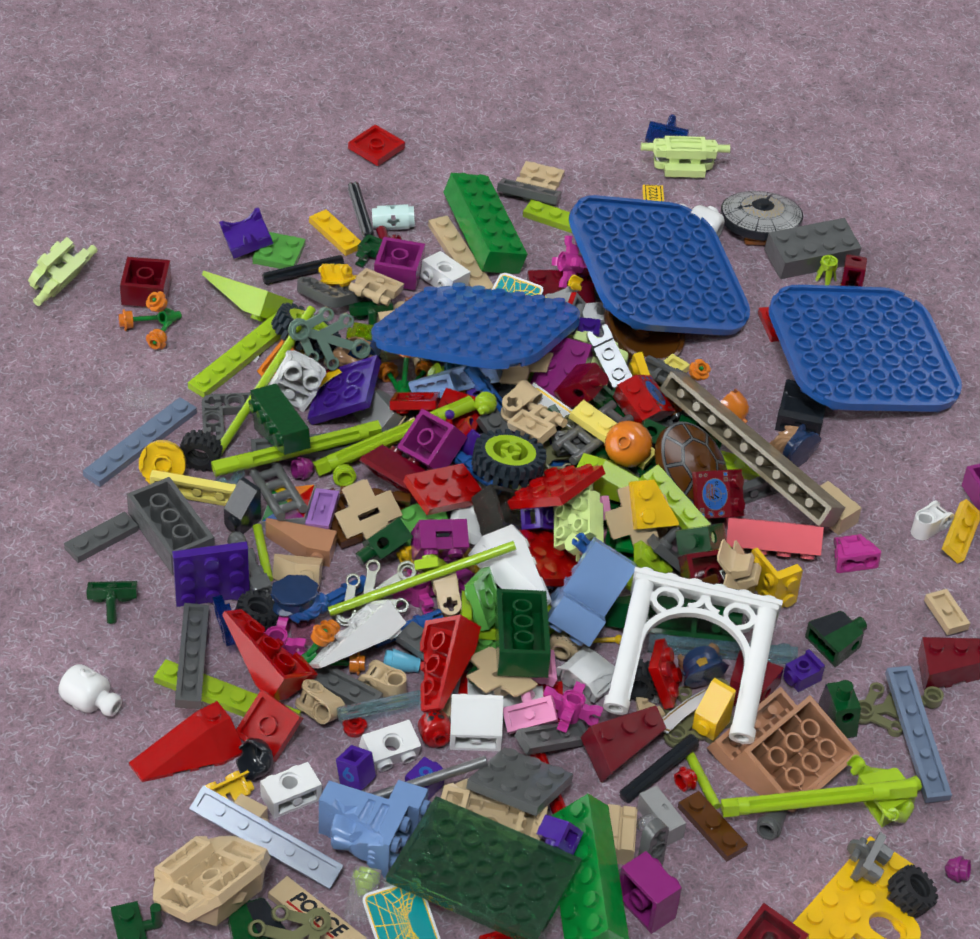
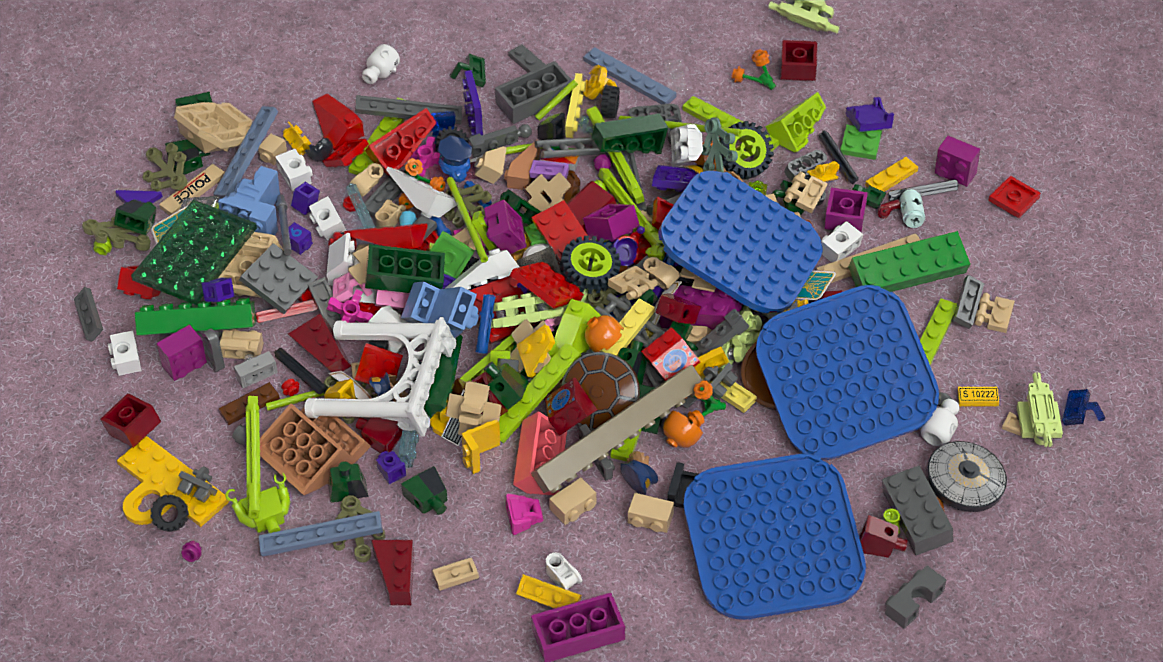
camera: 95 degrees right, 5 degrees up
none -> lime bar [535,79,578,121]
none -> tan brick [628,493,674,533]
none -> dark grey arch [885,565,947,629]
none -> magenta brick [934,135,981,187]
none -> tan tile [1002,412,1021,436]

